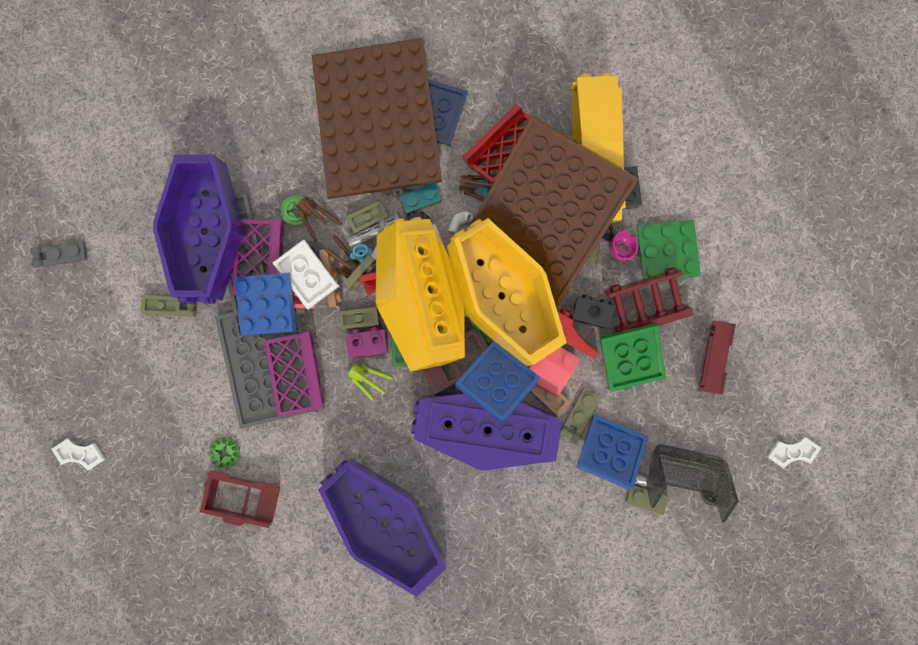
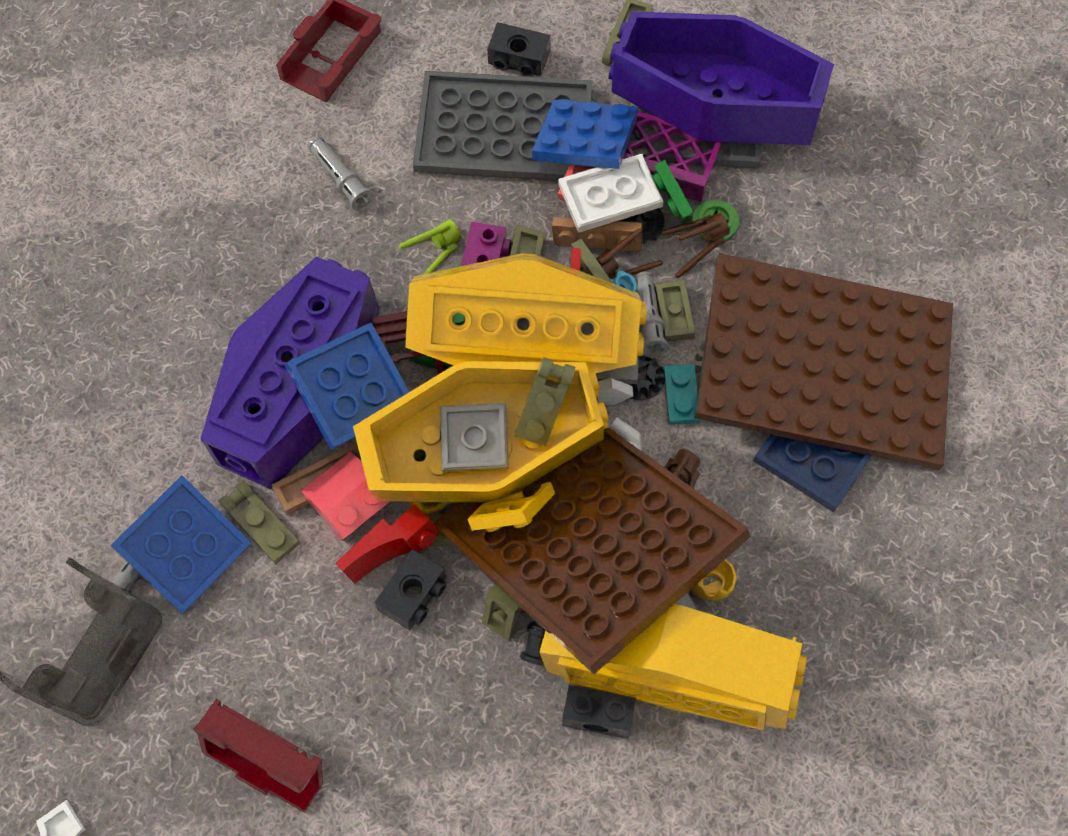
camera: 105 degrees right, 20 degrees down
bright green gear [208,437,240,468] -> none
magenta fence [265,332,326,417] -> none
dark purple container [318,459,447,597] -> none
red fence [462,104,531,184] -> none
green plate [599,323,666,392] -> none
dark red fence [604,267,694,333] -> none
dark pink hair [609,230,638,261] -> none
olive plate [625,485,669,515] -> none
green plate [637,220,701,279] -> none
none -> light grey pin [308,136,373,210]
none -> light grey tile [440,403,508,473]
none -> yellow wing [467,482,555,532]
none -> black brick [487,22,551,76]
none -> olive plate [514,357,575,446]
none -> green wing [652,160,693,224]

